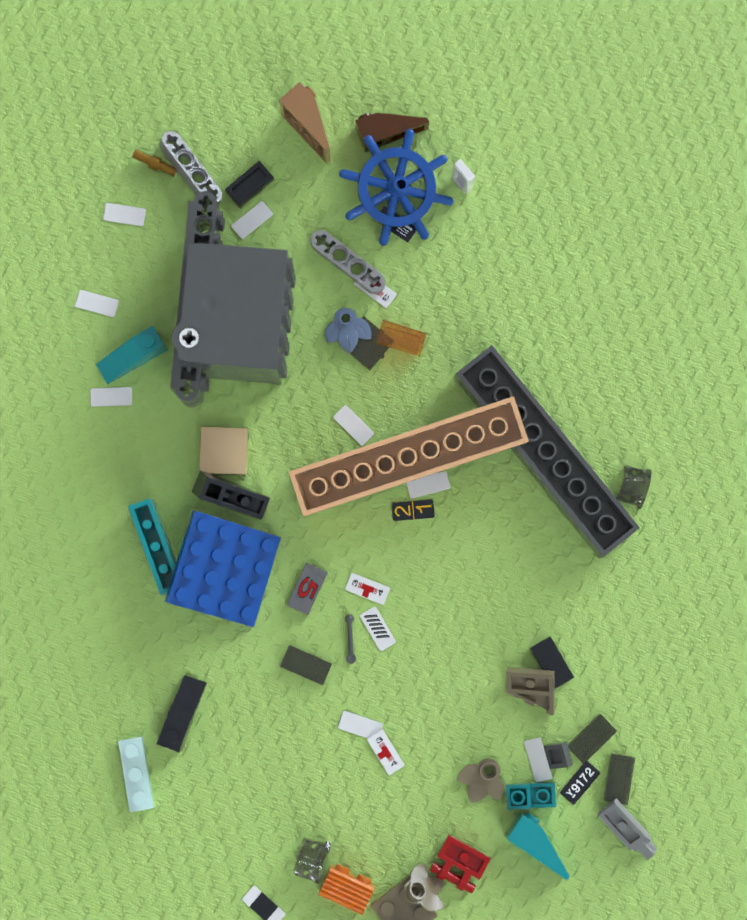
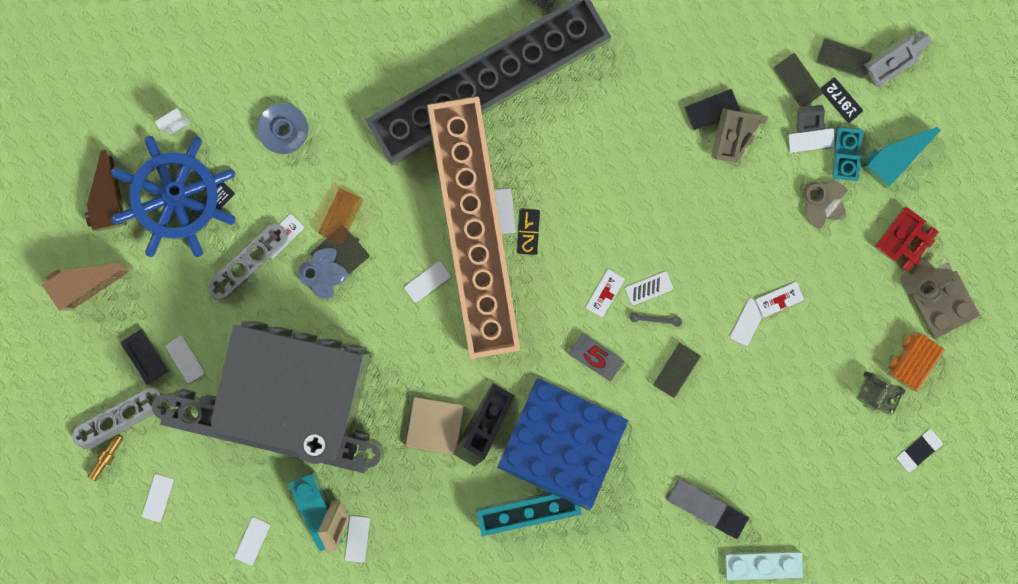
camera: 75 degrees left, 5 degrees up
none -> sand blue dish [257,104,308,154]
none -> tan tile [318,499,349,552]

